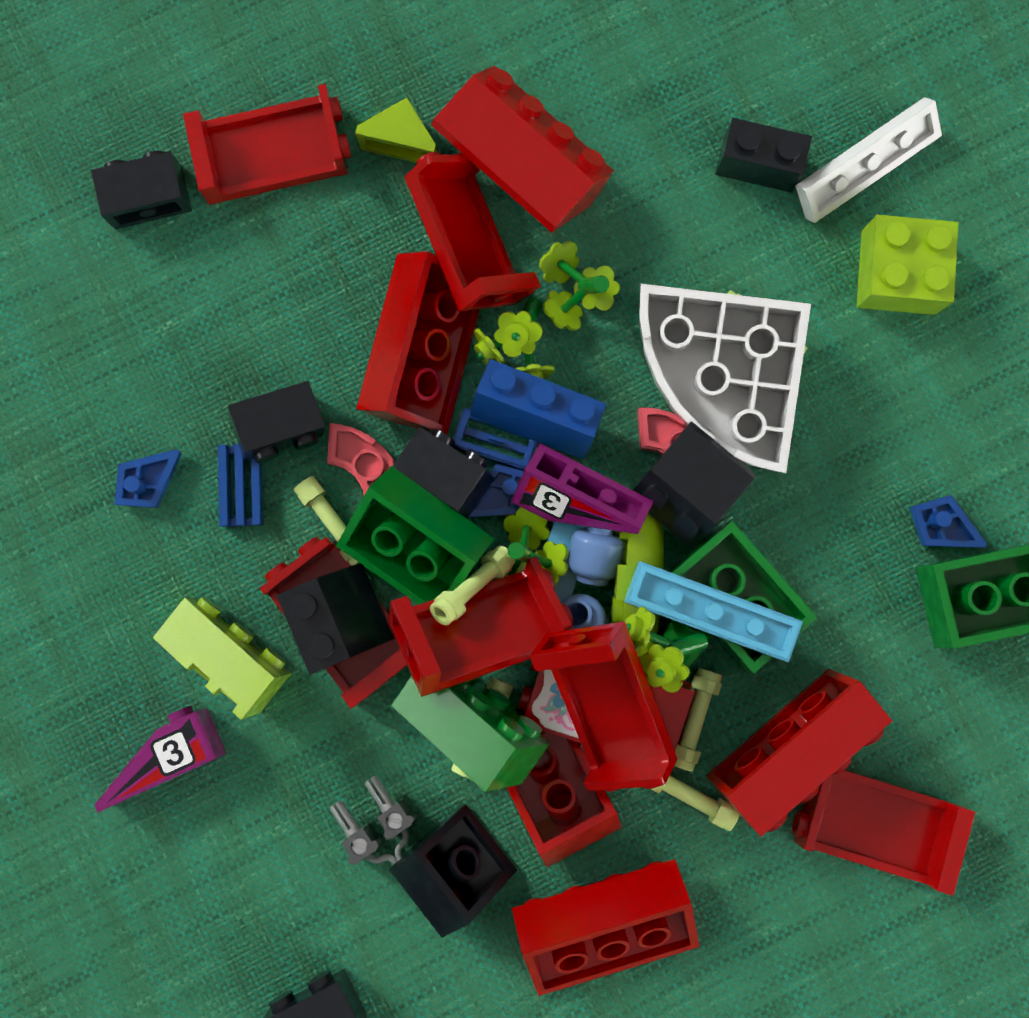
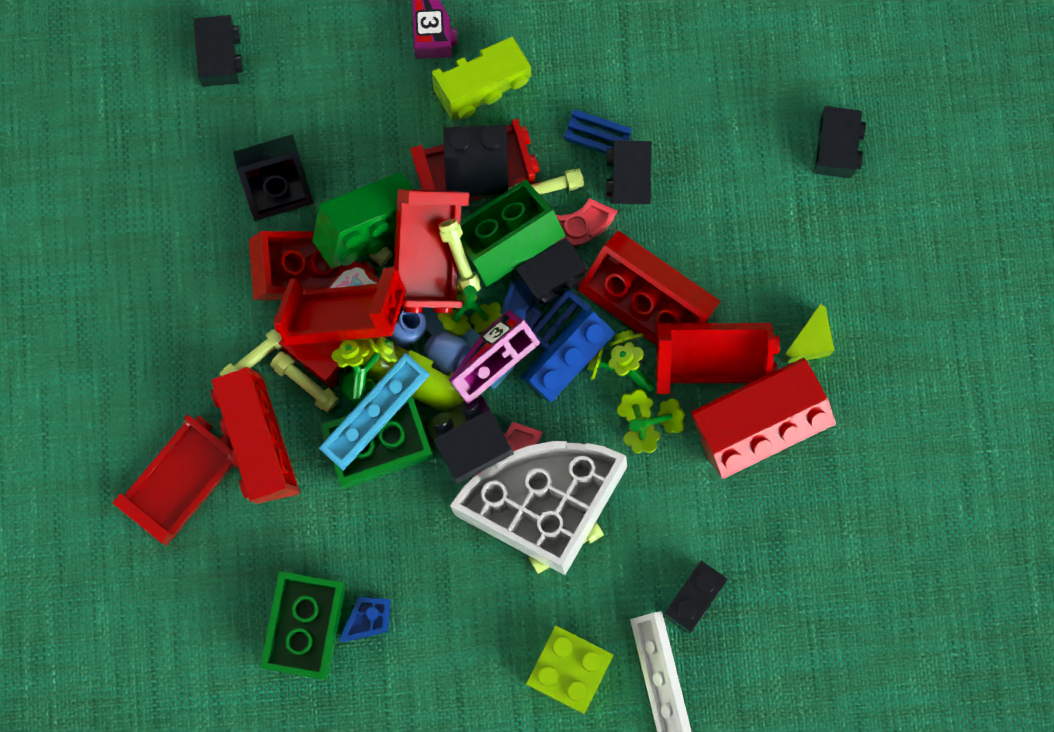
camera: 110 degrees right, 5 degrees down
blue piece [114,449,182,508] -> none
red panel [183,83,352,205] -> none
piece [330,776,419,865] -> none
red slope [512,859,700,996] -> none

